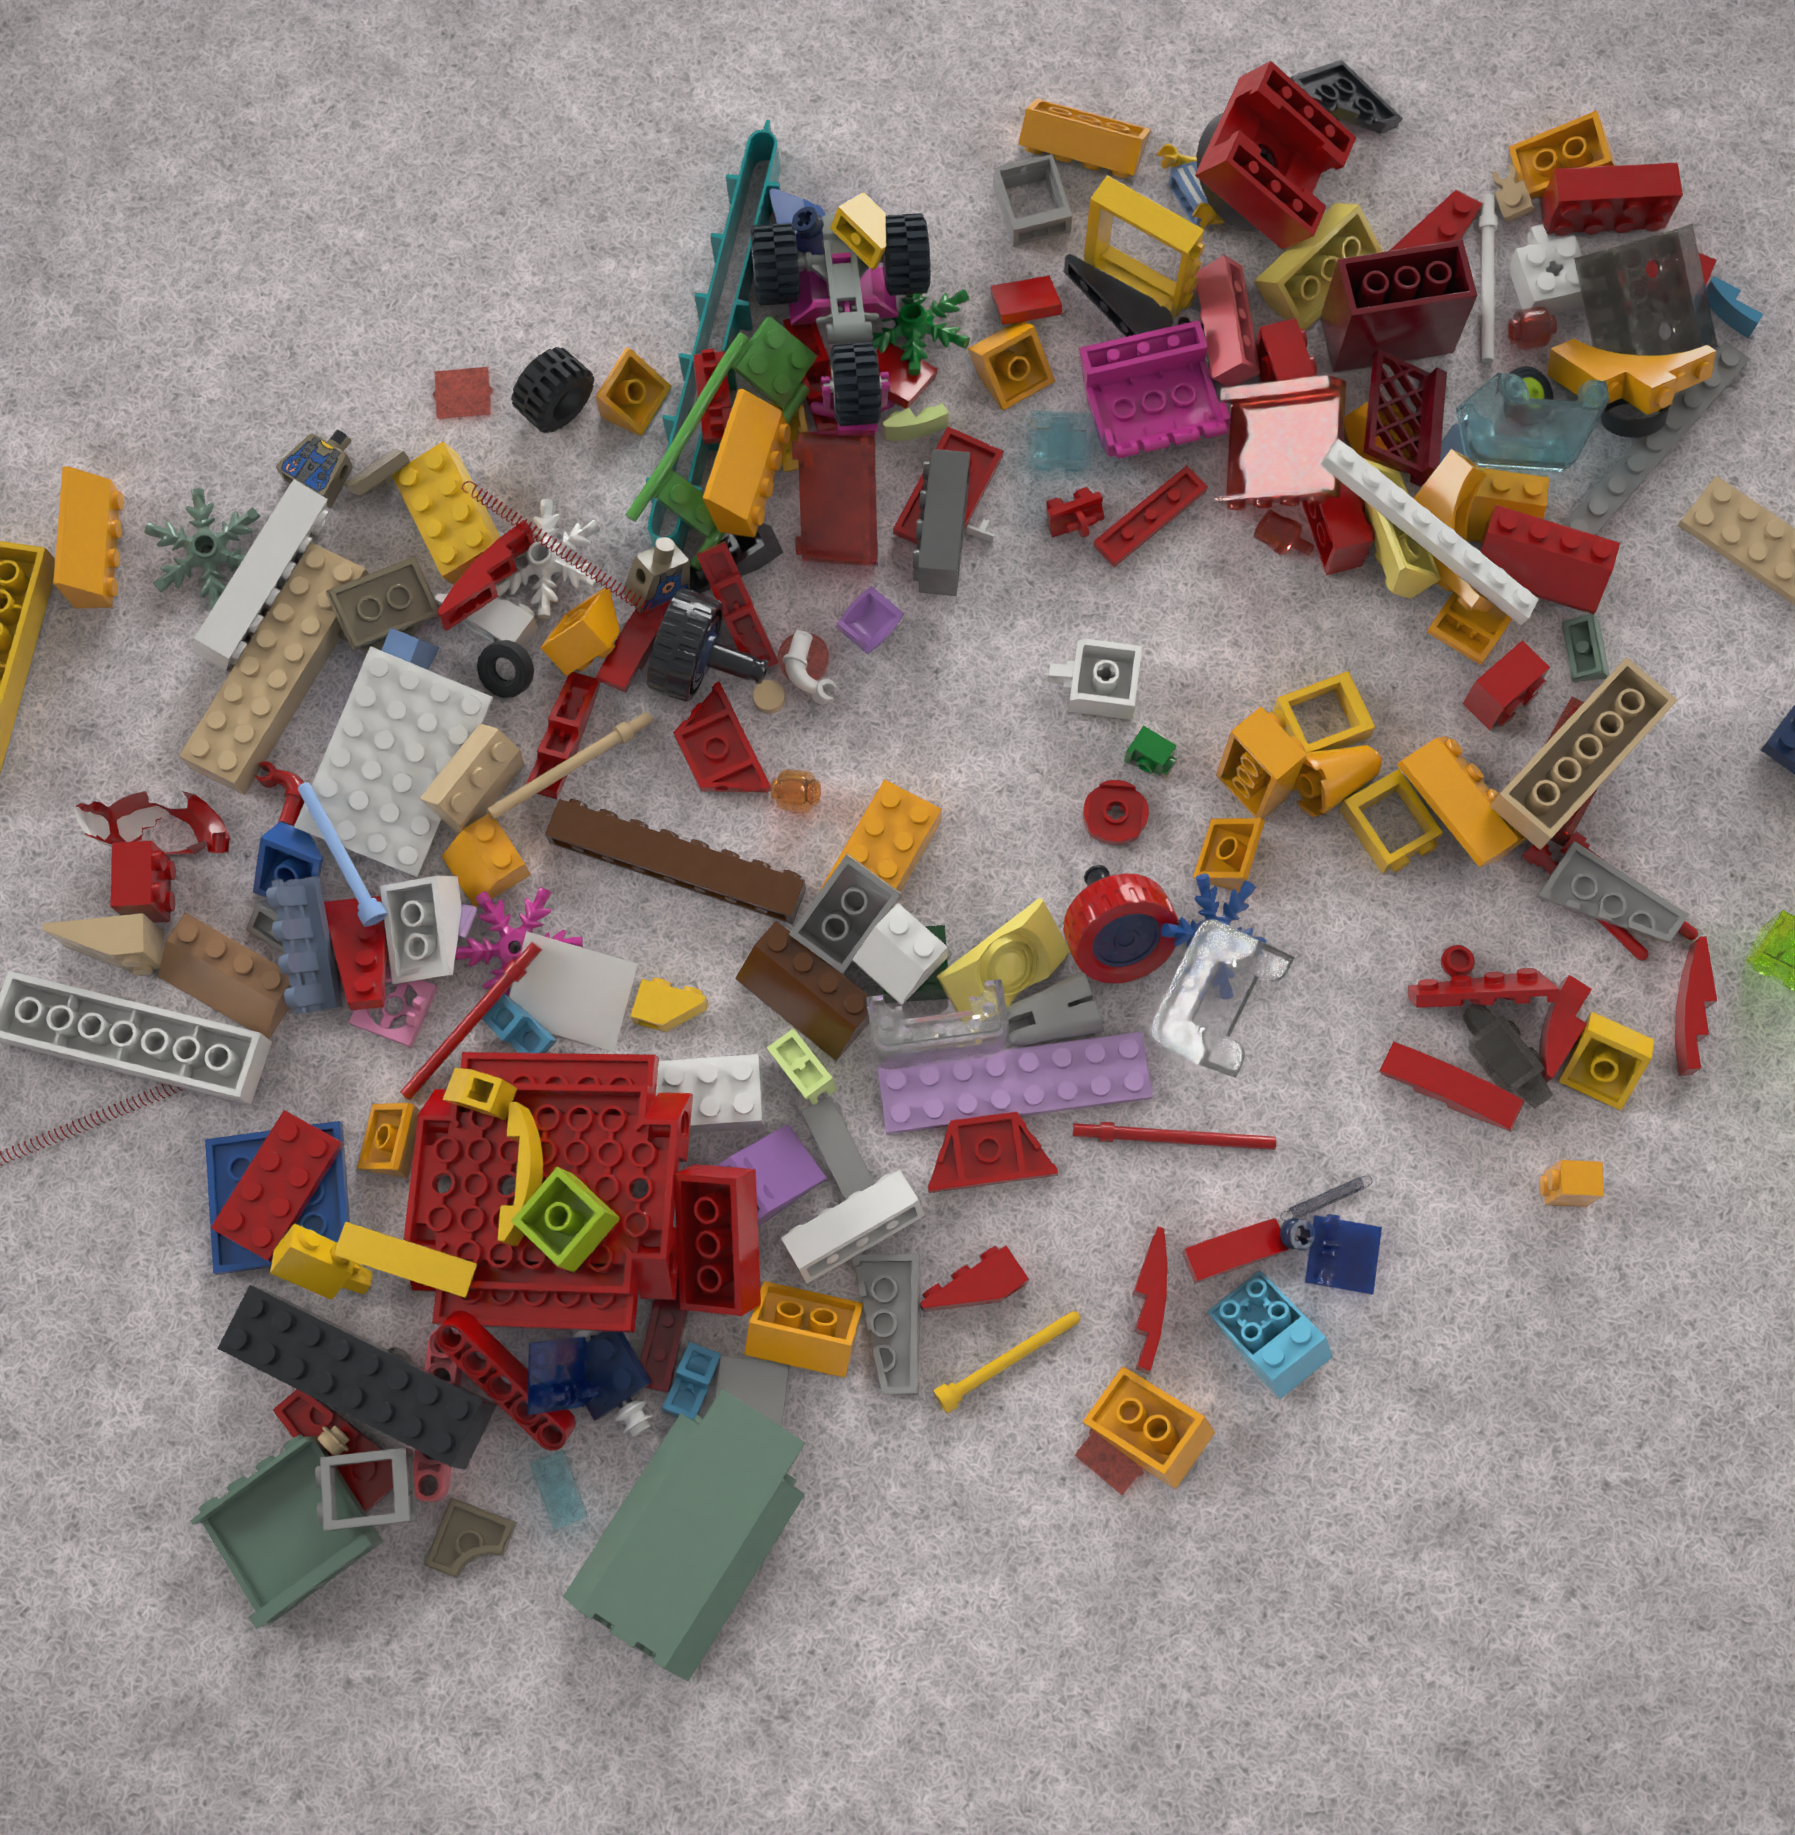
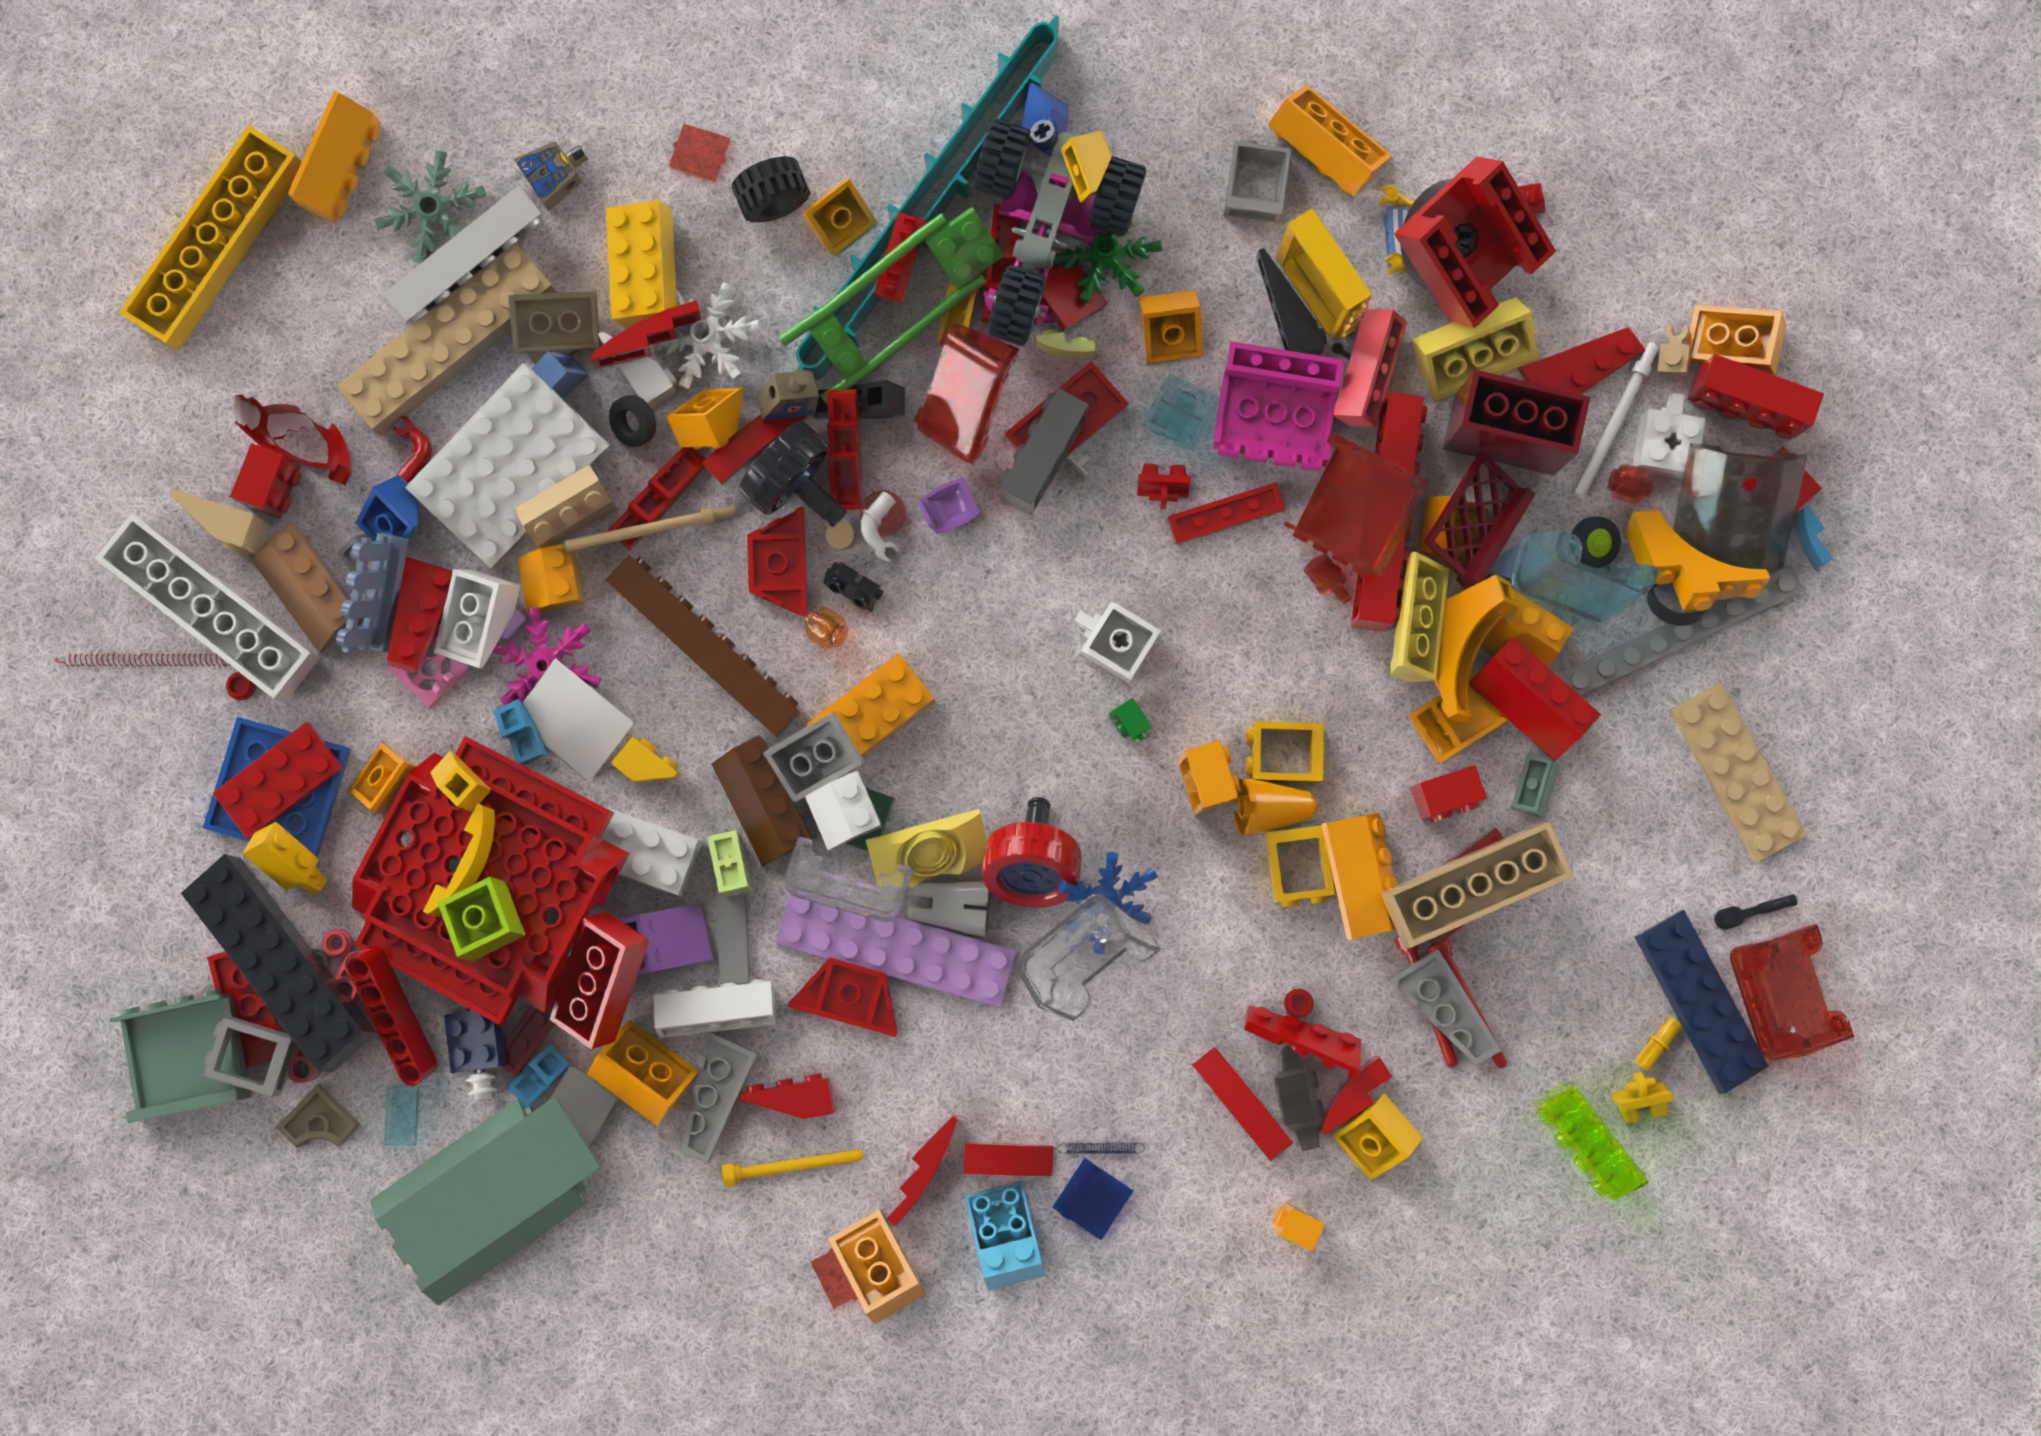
camera: 20 degrees right, 10 degrees up
light blue piece [298,783,388,927] -> none
tan plate [317,1425,350,1456] -> none
yellow slope [334,1222,477,1298] -> none
dark tan tile [343,449,410,497] -> none
red bar [400,941,542,1100] -> none
red piece [462,481,664,622] -> none
clear blue hinge [527,1336,598,1415] -> none
light orange slope [702,389,791,537] -> none
red tile [990,275,1063,325] -> none
red bar [1072,1122,1276,1150] -> none
red plate [1083,780,1149,846] -> none
light orange slope [1193,818,1265,893] -> none
dark blue bush [1280,1218,1315,1251] -> none
black plate [1290,59,1403,134] -> none
white plate [1320,439,1538,625] -> none
red slope [1675,936,1717,1076] -> none
none -> red plate [226,672,256,701]
none -> coral plate [322,929,352,958]
none -> black hinge [823,561,884,613]

